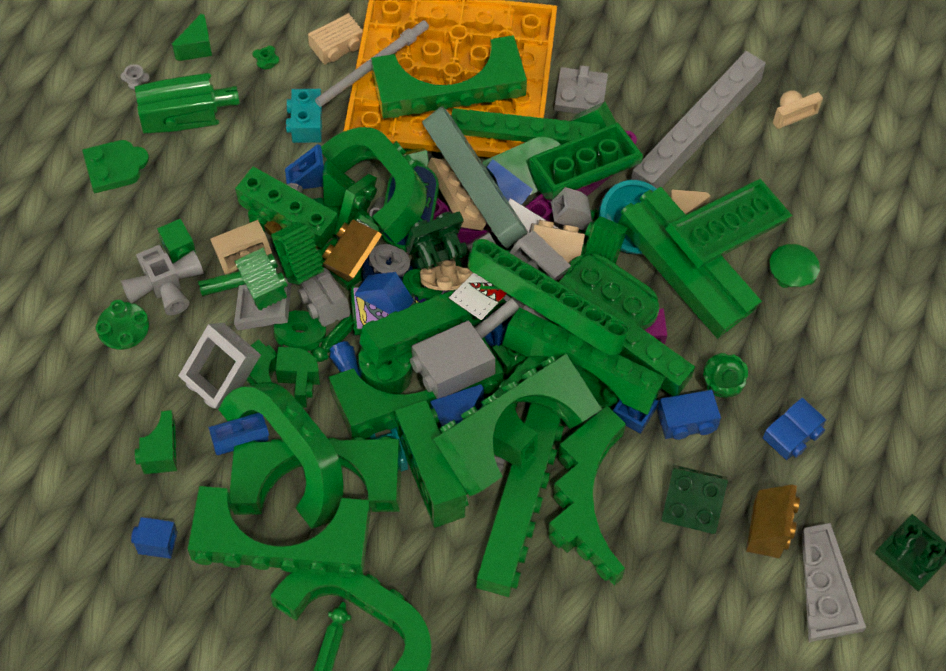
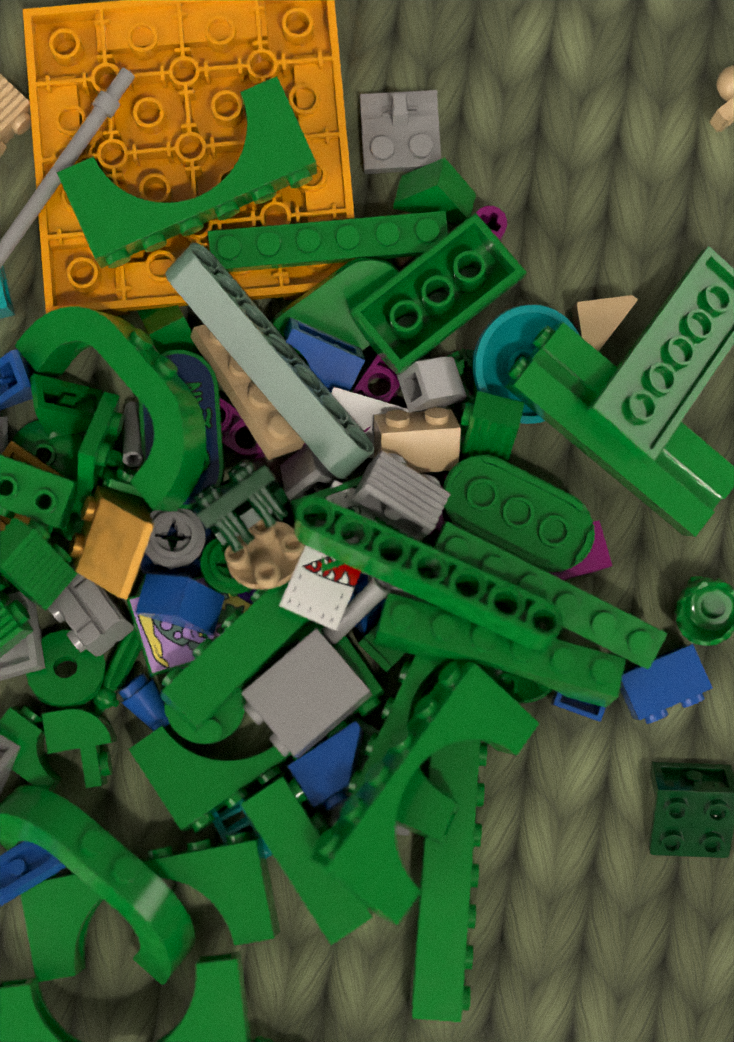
camera: 10 degrees left, 25 degrees up
green arch [548,406,626,586] -> none
light grey brick [631,51,766,188] -> none

